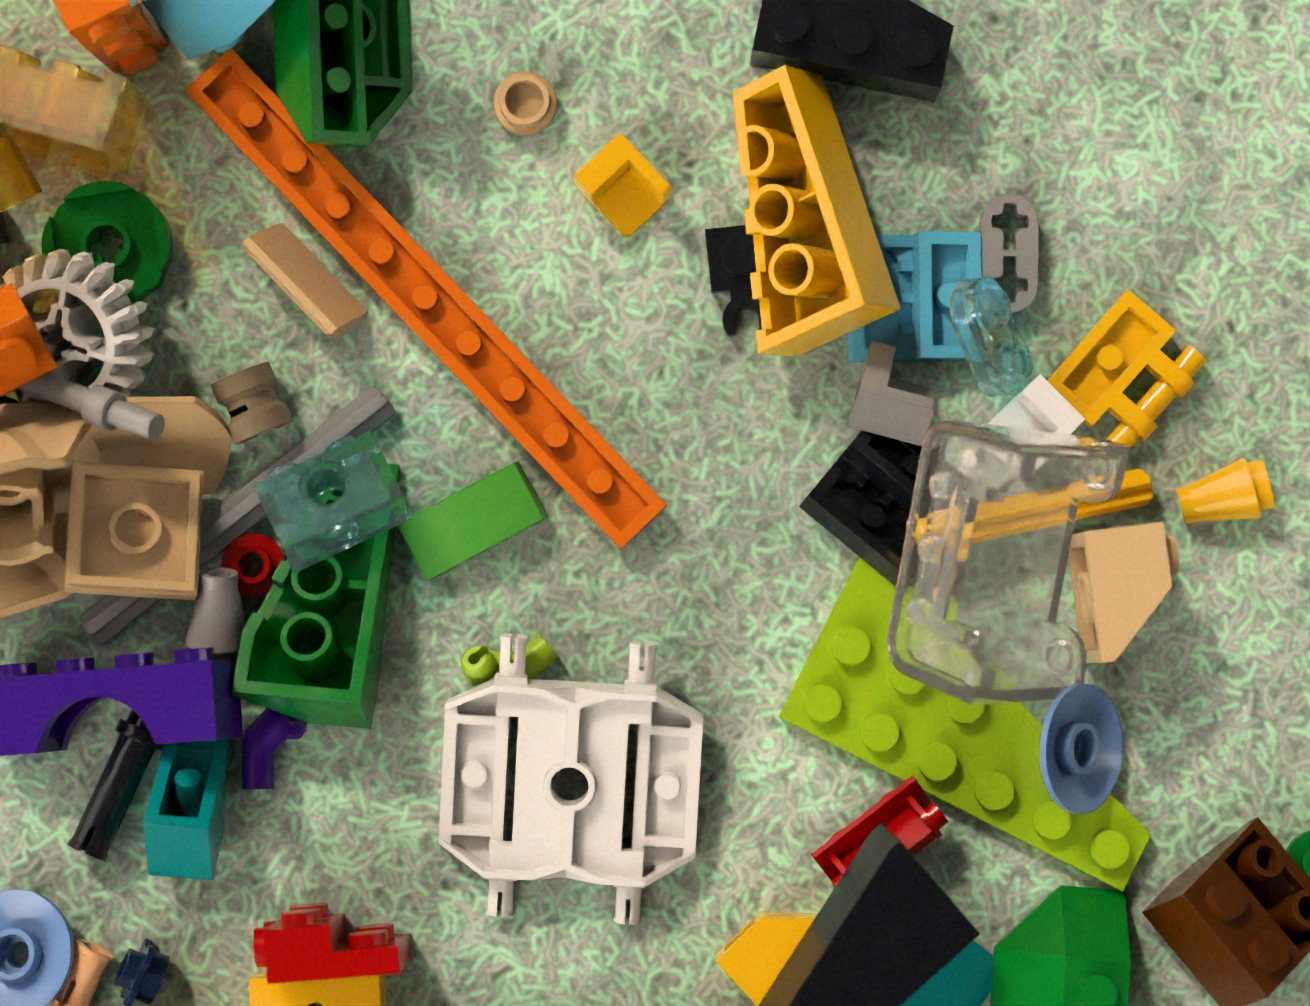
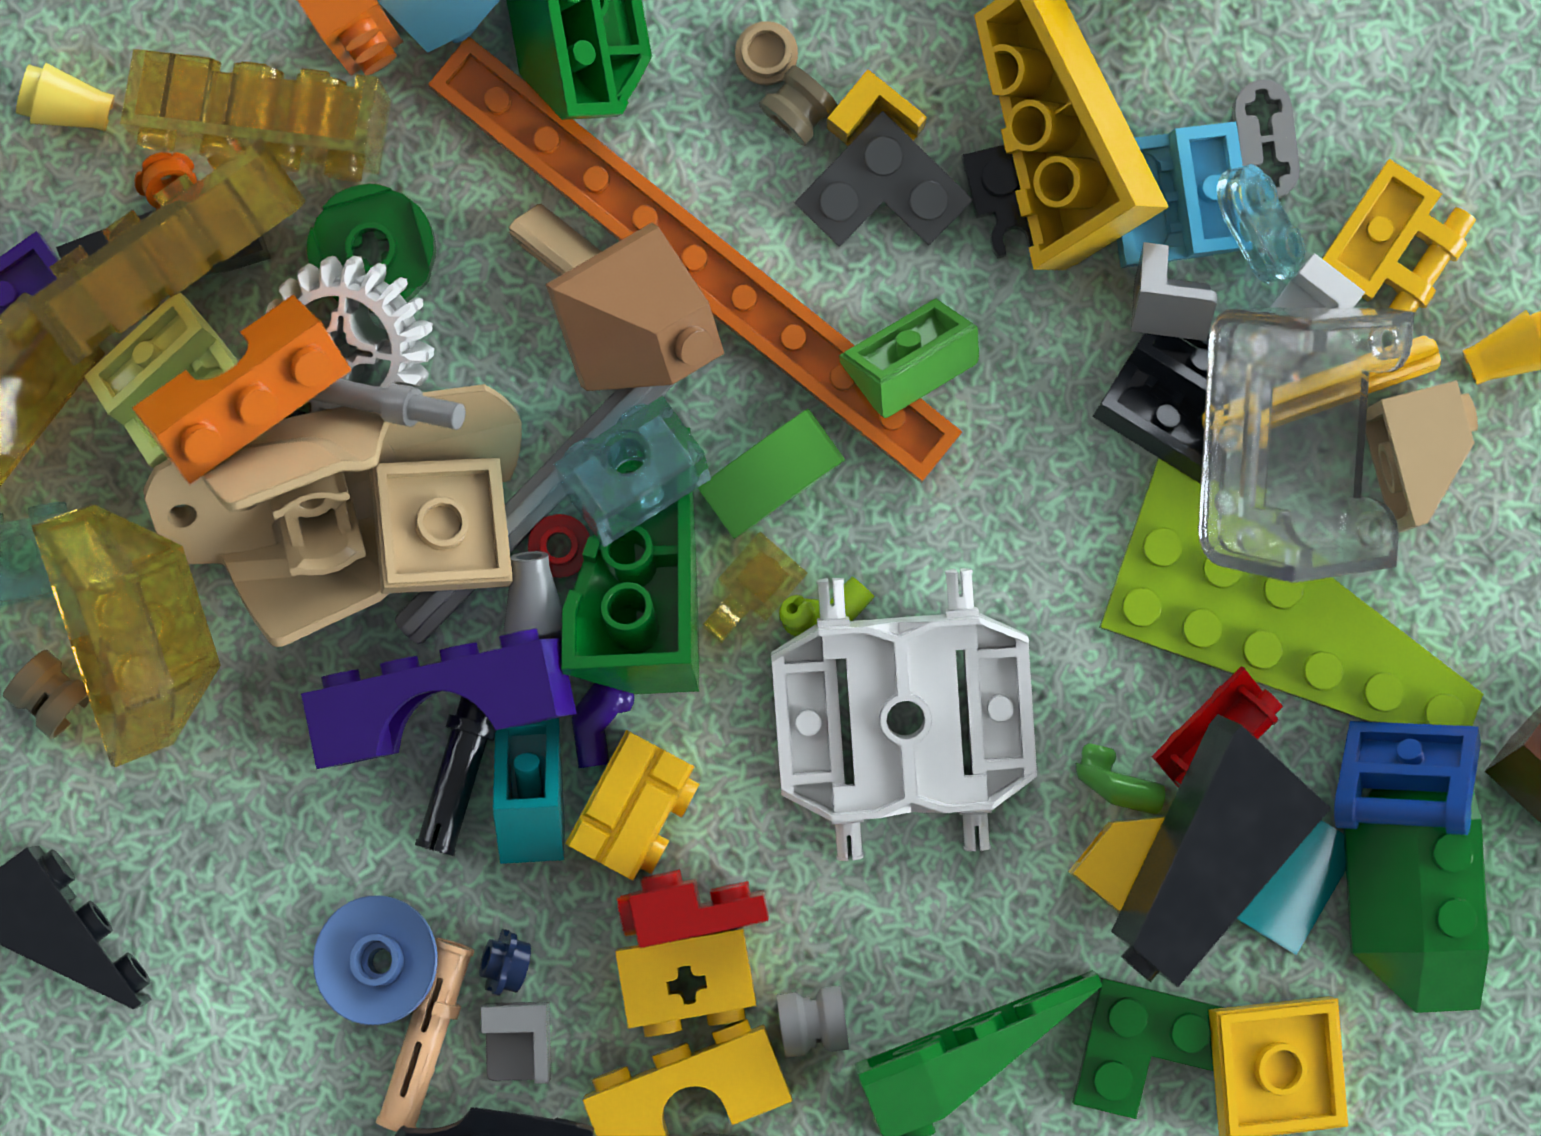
camera: 10 degrees left, 0 degrees up
dark tan wheel [211,362,294,445] -> none
medium blue dish [1040,683,1123,814] -> none
none -> medium nougat slope [546,223,725,391]
none -> yellow brick [565,730,700,880]
none -> clear yellow plate [703,532,808,643]
none -> dark tan wheel [759,65,838,146]
none -> dark grey plate [794,111,973,247]
none -> bright green slope [839,298,979,418]
none -> bright green arm [1075,743,1166,815]
none -> blue plate [1334,721,1481,835]

